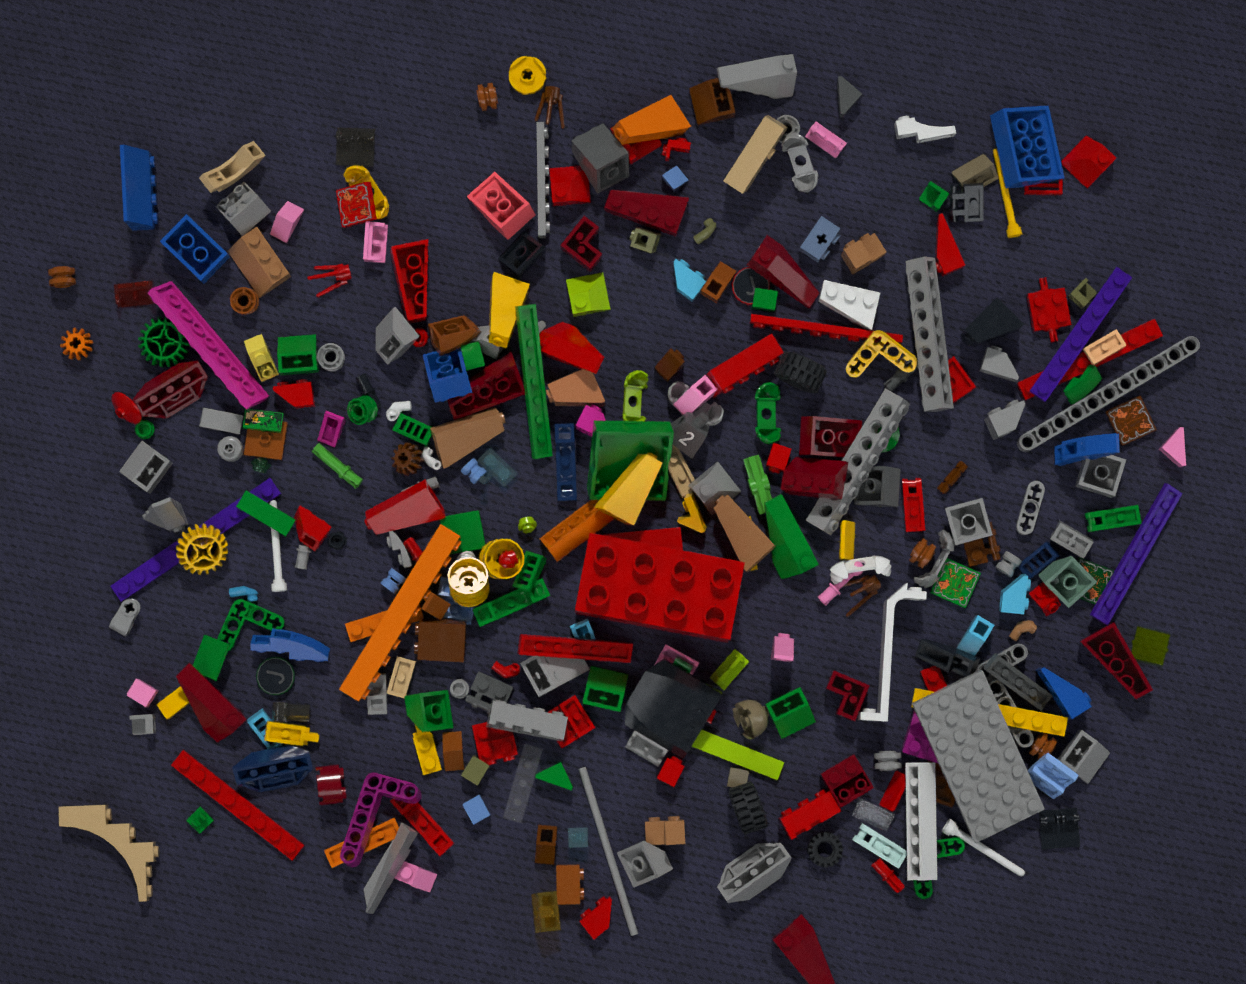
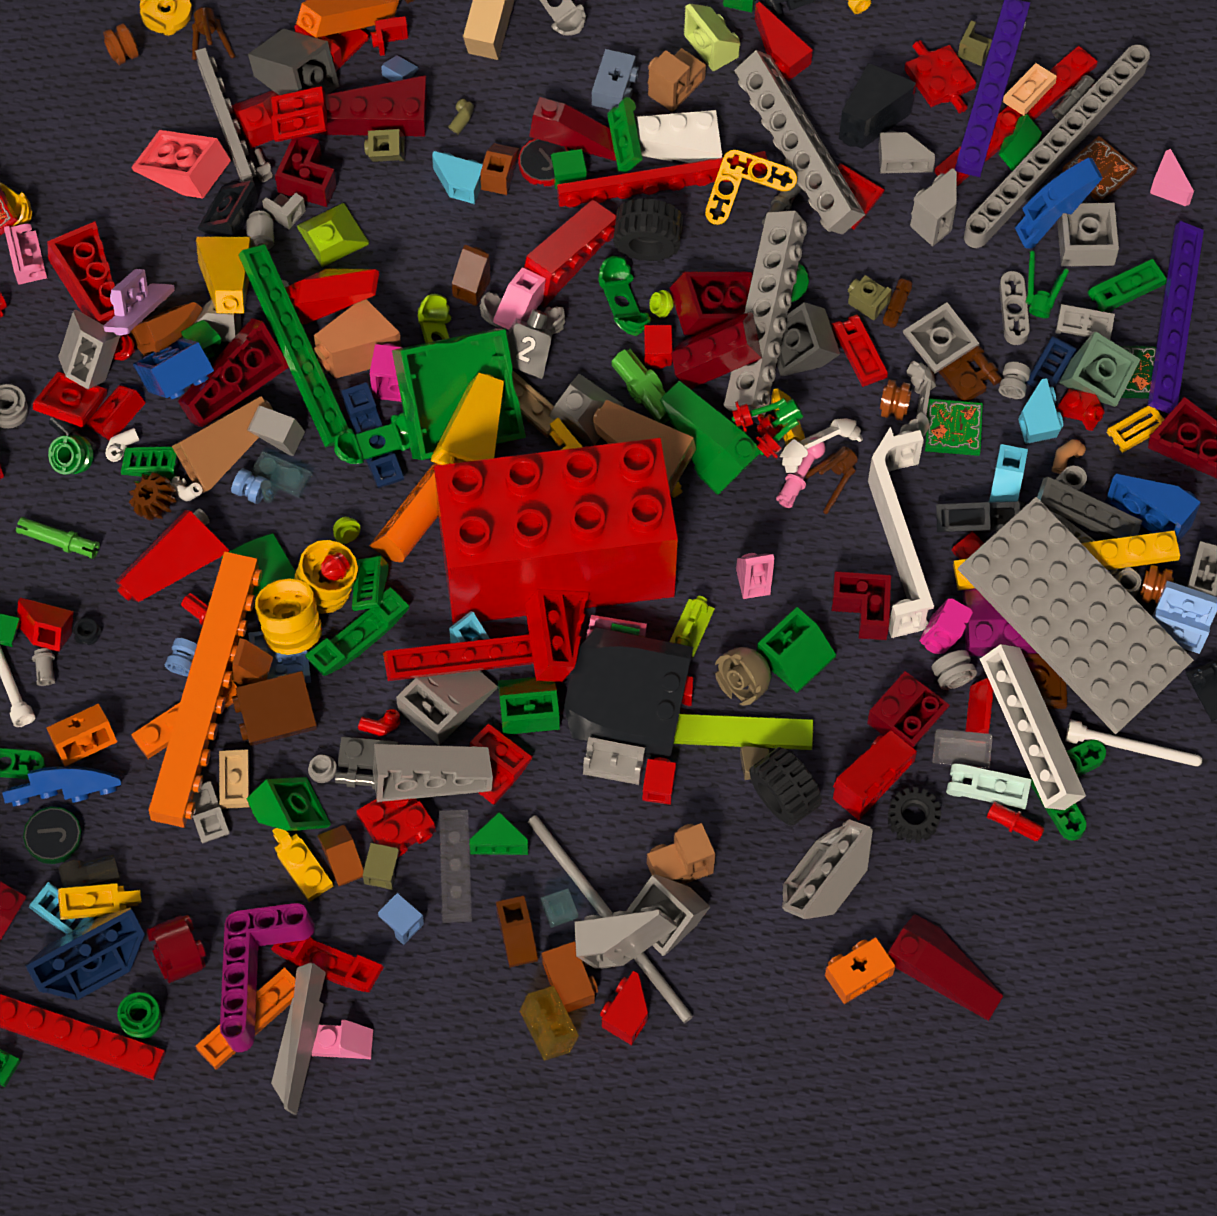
camera: 15 degrees left, 20 degrees down
dark pink slope [317,411,346,448] -> none
light grey slope [387,531,412,569] -> none
none -> red tile [33,372,107,428]
none -> orange brick [46,704,117,766]
none -> red slope [86,385,145,441]
none -> lavender bracket [104,269,175,335]
none -> green wheel [117,992,162,1039]
none -> light grey brick [246,211,274,249]
none -> light grey slope [247,406,305,456]
none -> light grey hand [255,149,273,183]
none -> light grey panel [262,193,305,229]
none -> red slope [271,86,327,142]
none -> green piece [334,413,410,464]
none -> red wedge [525,589,589,682]
none -> light grey slope [575,907,677,969]
none -> green plate [607,97,643,173]
none -> lime plate [650,290,674,317]
none -> yellowish green slope [684,4,740,71]
none -> plant [732,398,804,459]
none -> orange brick [825,938,895,1004]
none -> olive brick [848,275,892,320]
none -> dark pink brick [919,598,973,654]
none -> green plant [1025,250,1069,318]
none -> dark grey pin [1052,75,1095,120]
none -> yellow tile [1107,406,1165,453]

